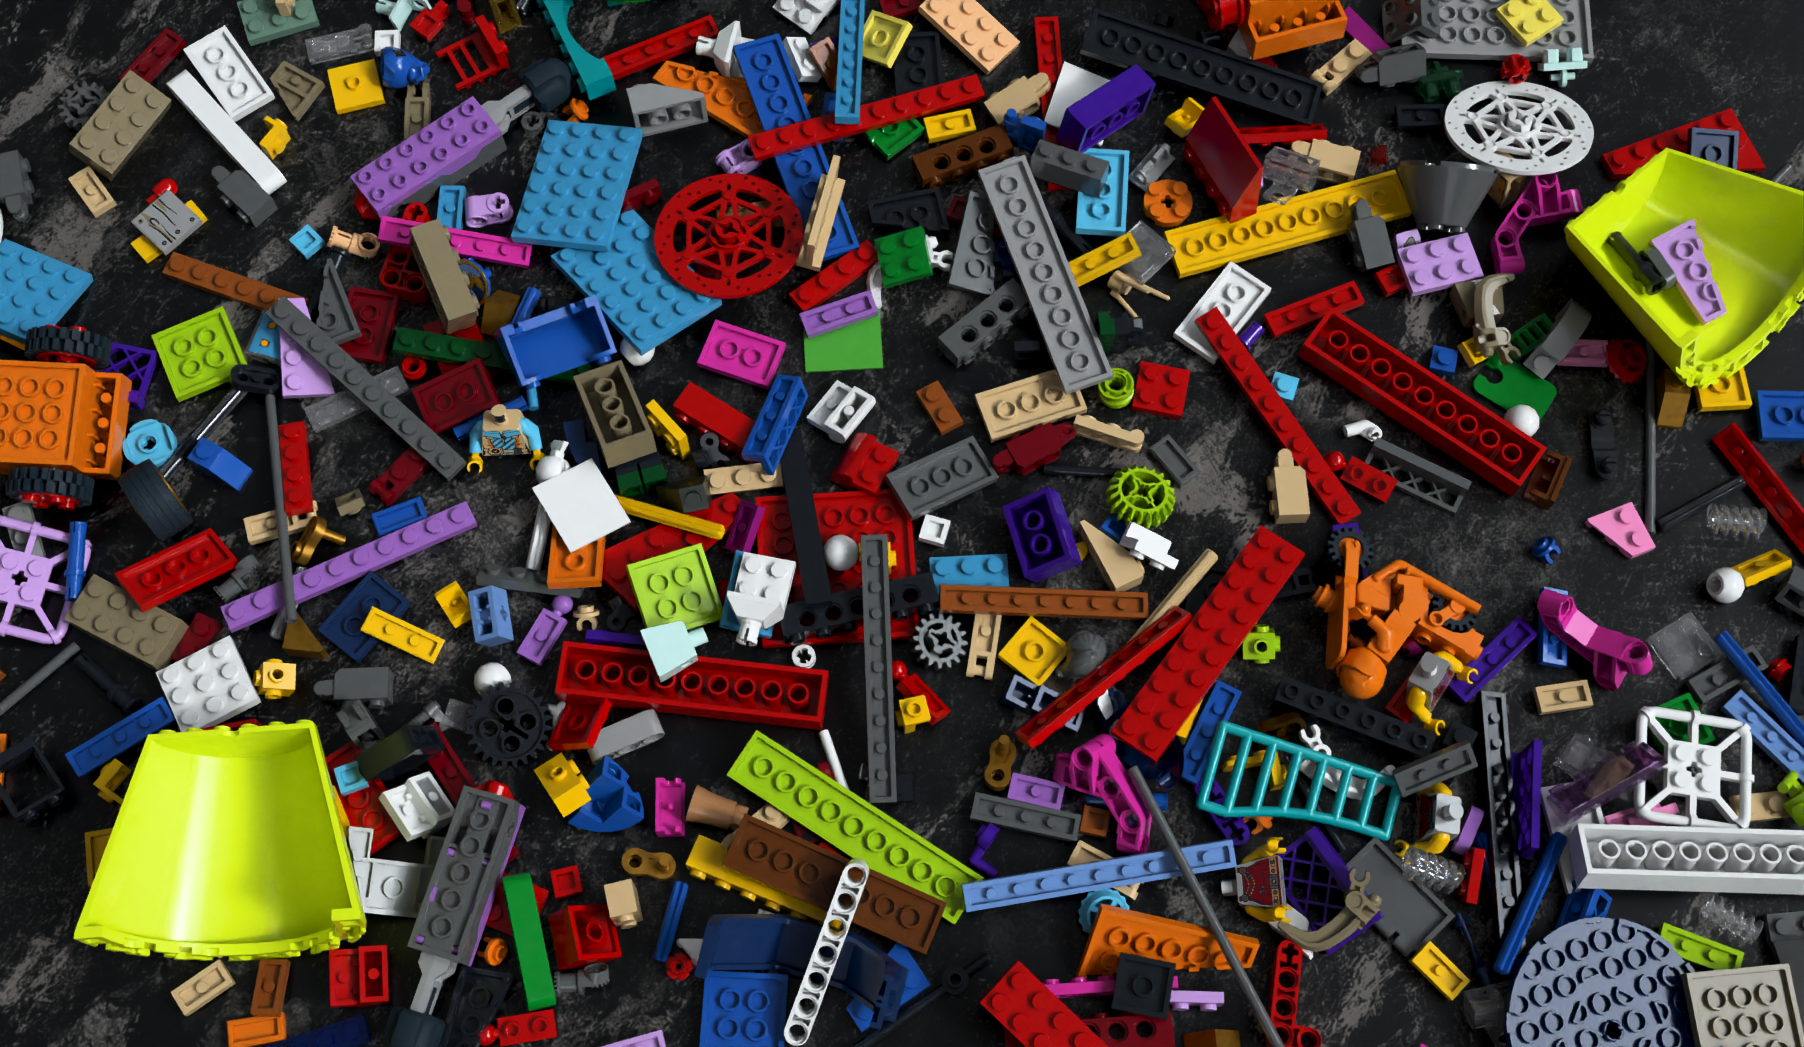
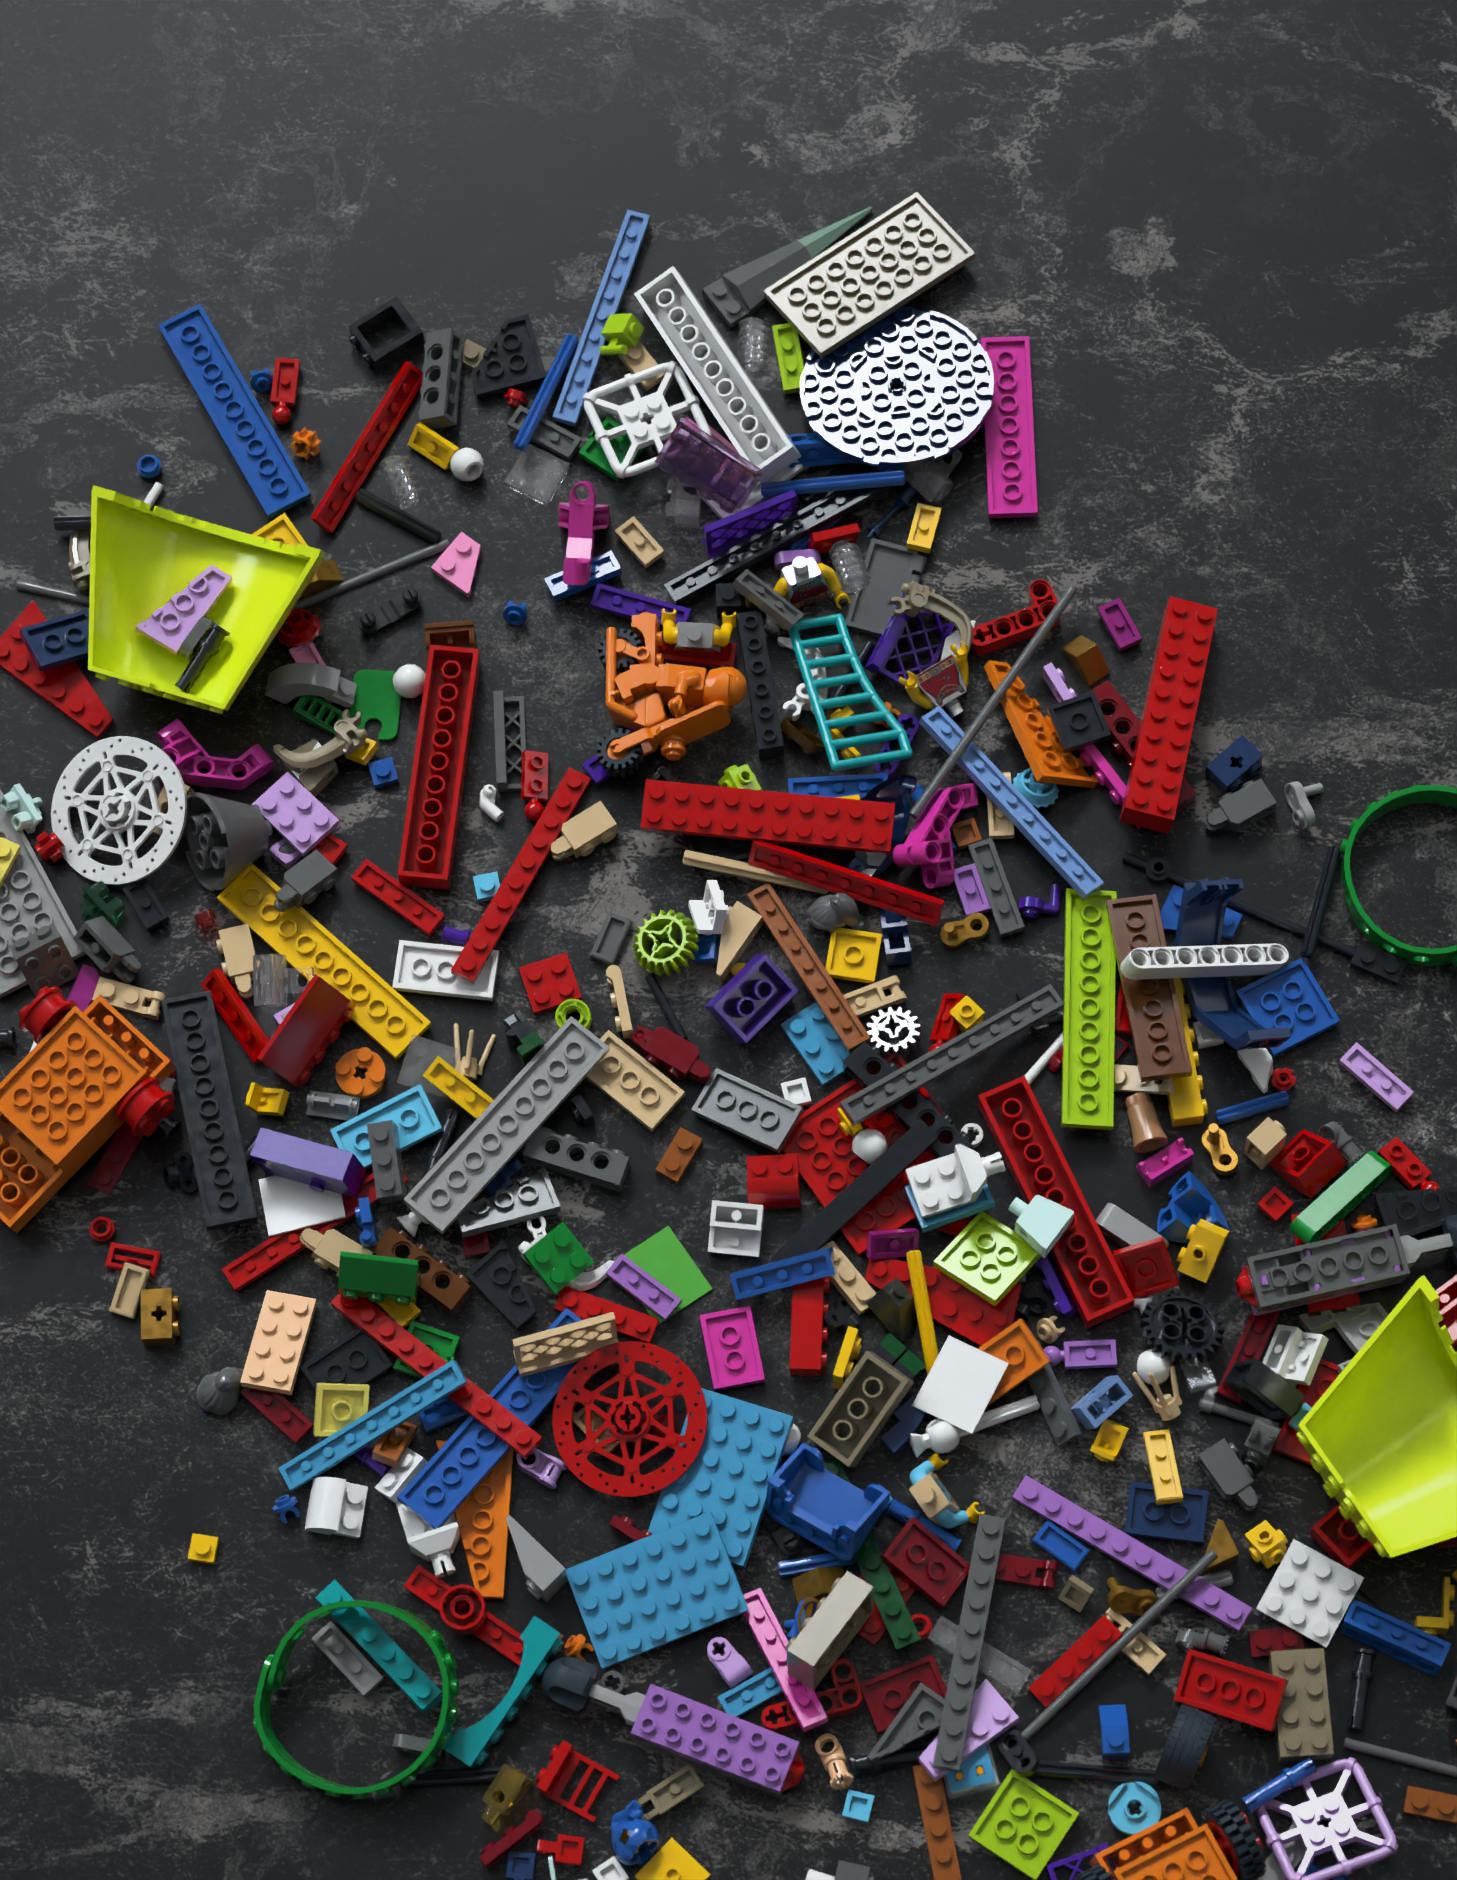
camera: 115 degrees left, 0 degrees up
none -> green slope [338,1251,420,1306]
none -> red piece [439,1585,487,1635]
none -> tan plant [1132,1365,1182,1421]

